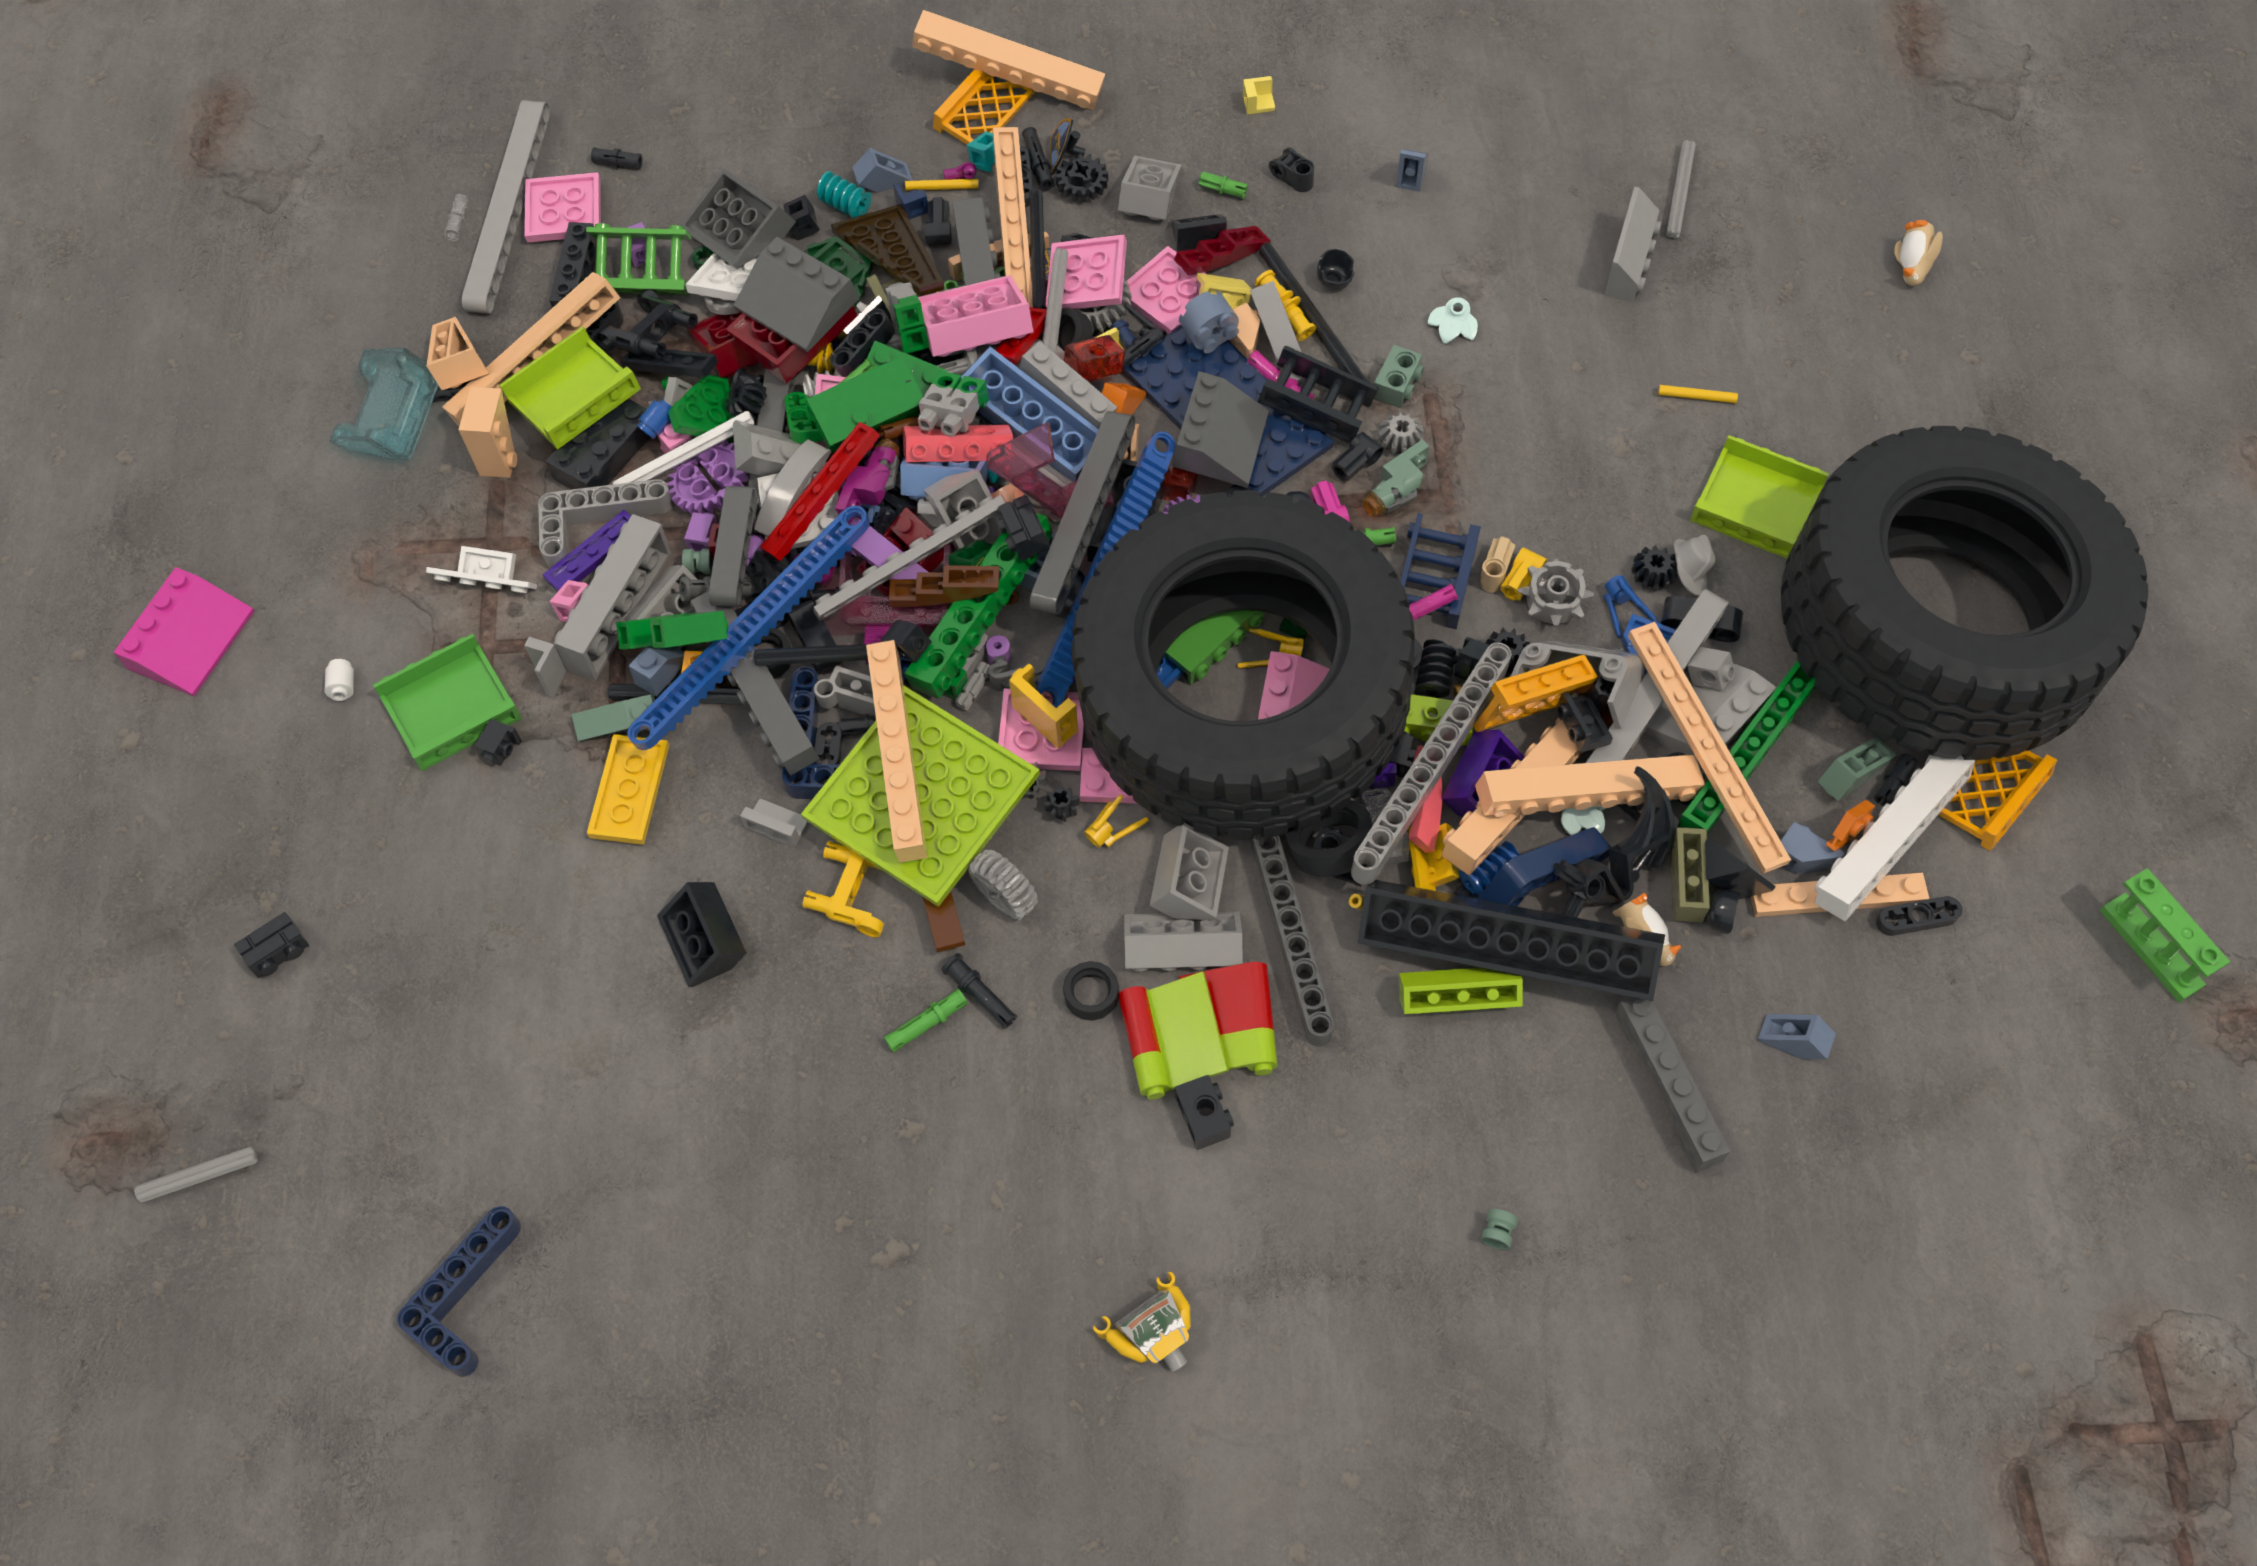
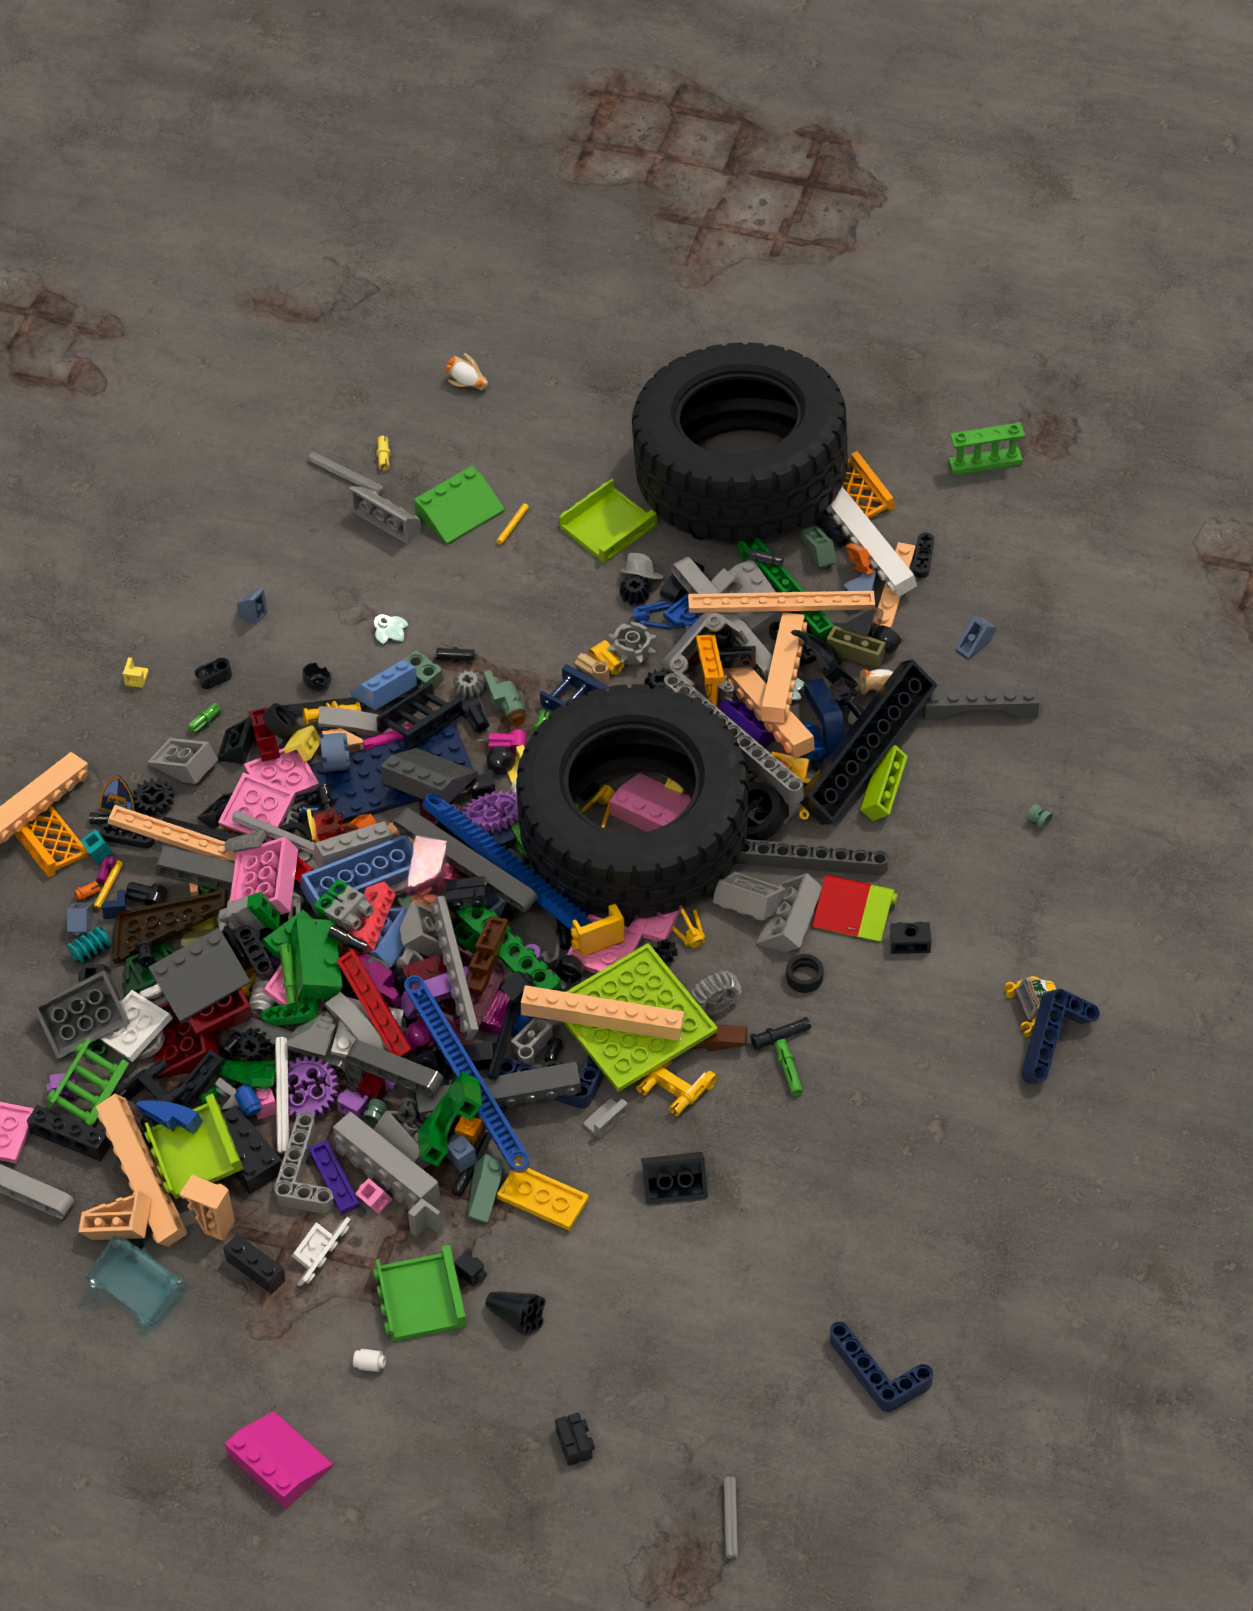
camera: 70 degrees left, 10 degrees down
lime door [1118,971,1229,1100] -> none
none -> orange pin [74,881,100,901]
none -> black bush [136,940,155,967]
none -> blue slope [136,1100,203,1134]
none -> black brick [223,1234,286,1295]
none -> light grey wing [224,829,267,852]
none -> black tyre [262,703,298,739]
none -> black pin [327,925,368,954]
none -> medium blue slope [350,660,417,710]
none -> light yellow pin [376,436,391,471]
none -> bright green slope [414,466,505,545]
none -> black pin [436,647,475,662]
none -> black cone [485,1291,546,1336]
none -> black hair [555,955,584,984]
none -> light grey hinge [717,675,734,708]
none -> black axle [748,549,784,566]
none -> dark blue beam [1021,989,1100,1084]

